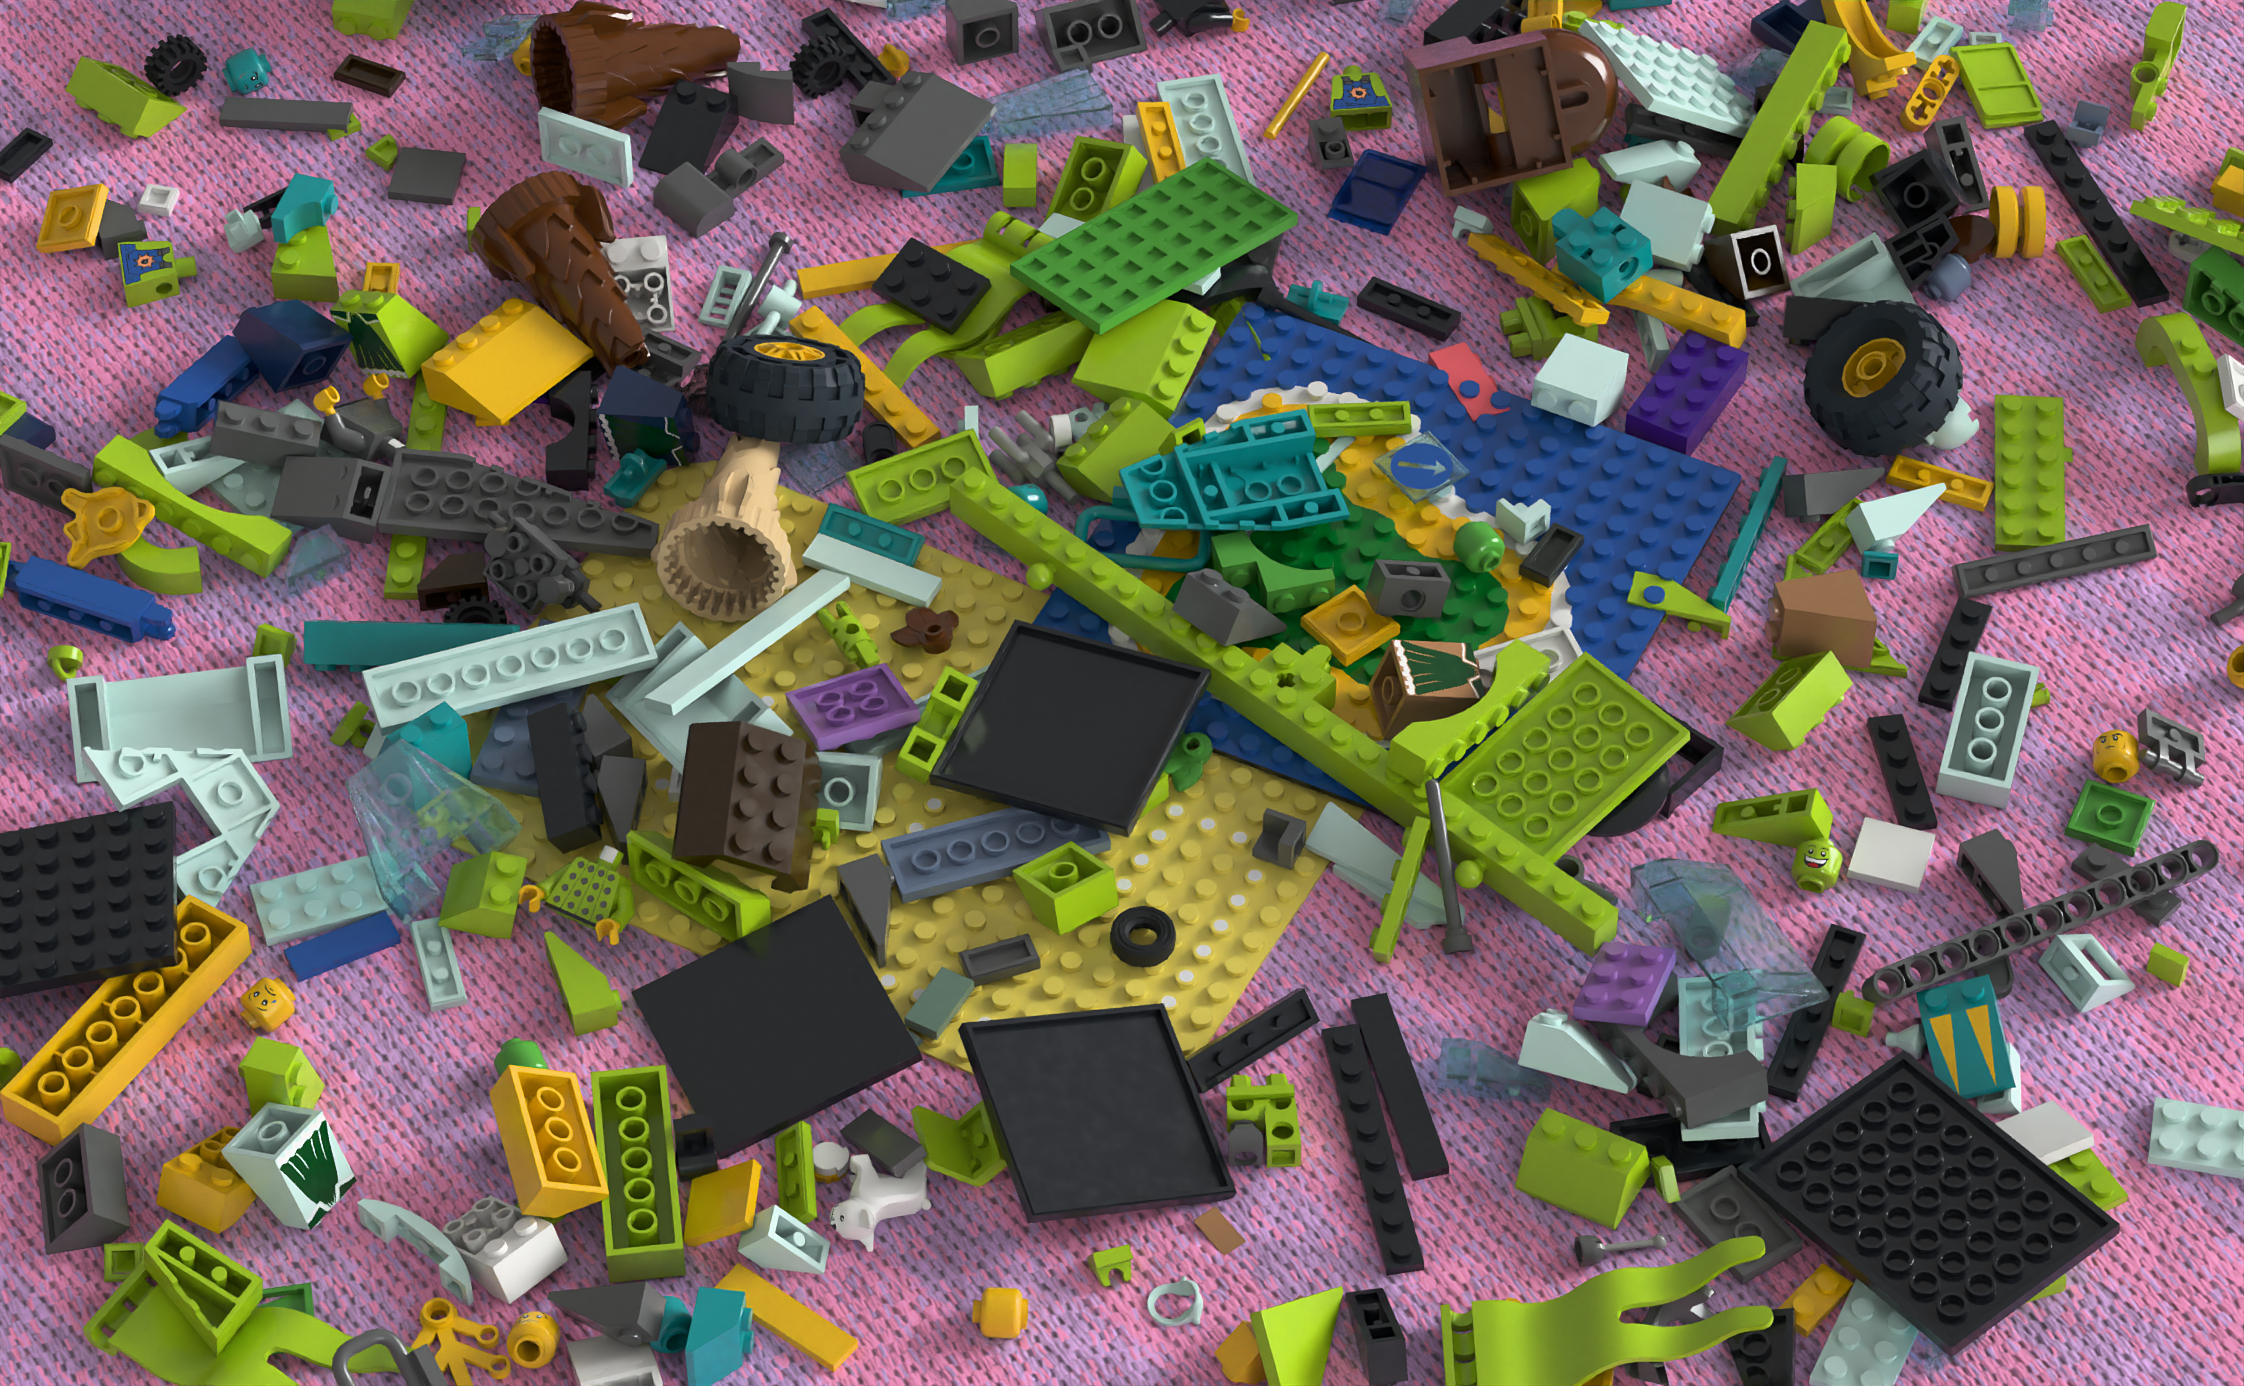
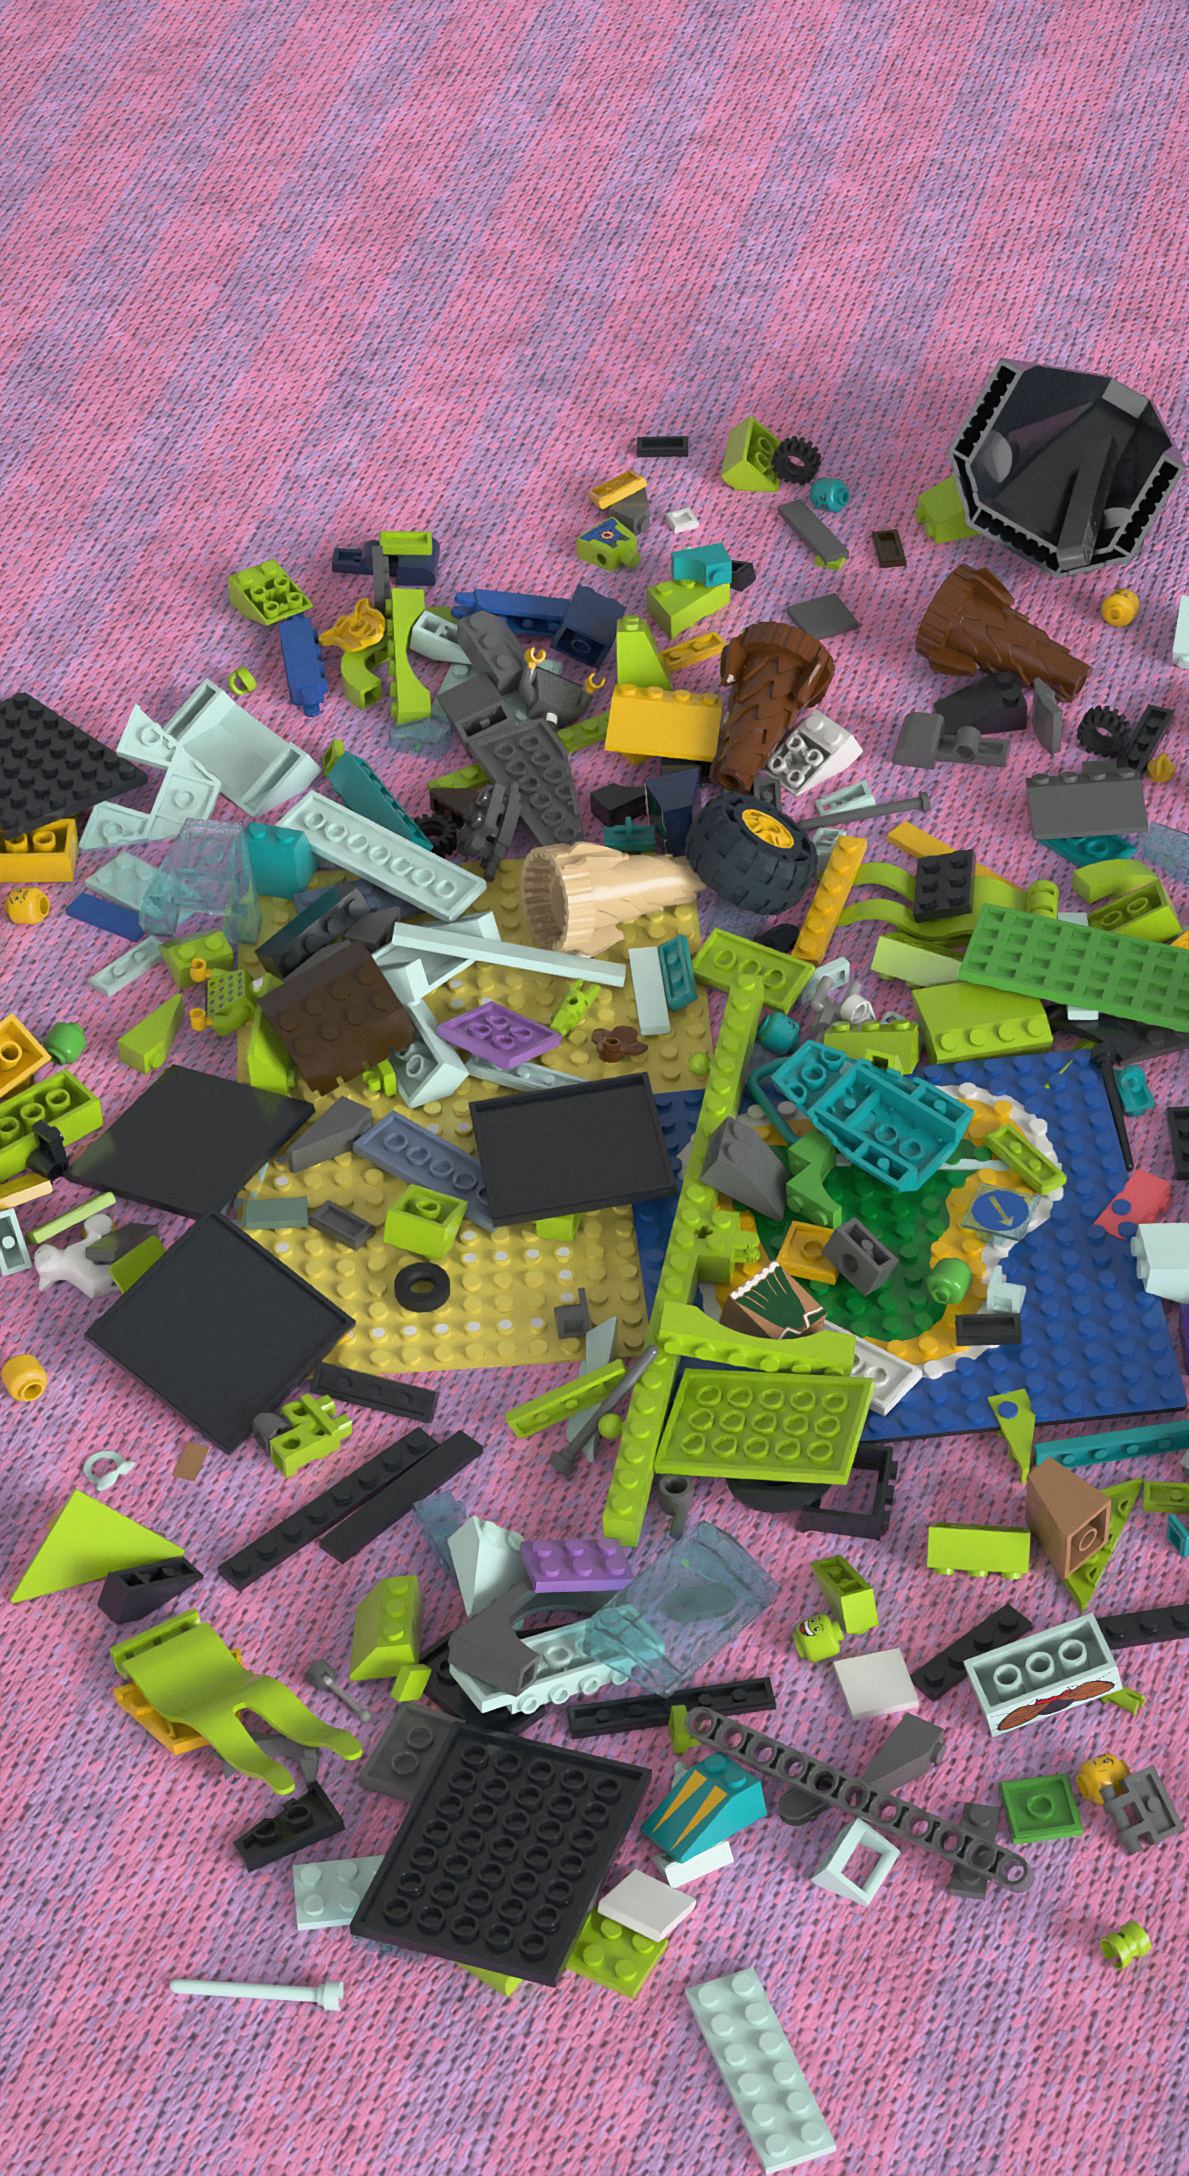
camera: 60 degrees right, 5 degrees down
lime tile [365,134,398,171] -> none
light aqua tile [538,107,634,188] -> none
light aqua piece [756,279,802,335] -> none
lime arch [894,665,978,785] -> none
lime tile [1087,1244,1133,1287] -> none
bright green plate [1164,732,1213,792] -> none
yellow plate [1778,1263,1854,1338] -> none
lime tile [2146,942,2190,987] -> none

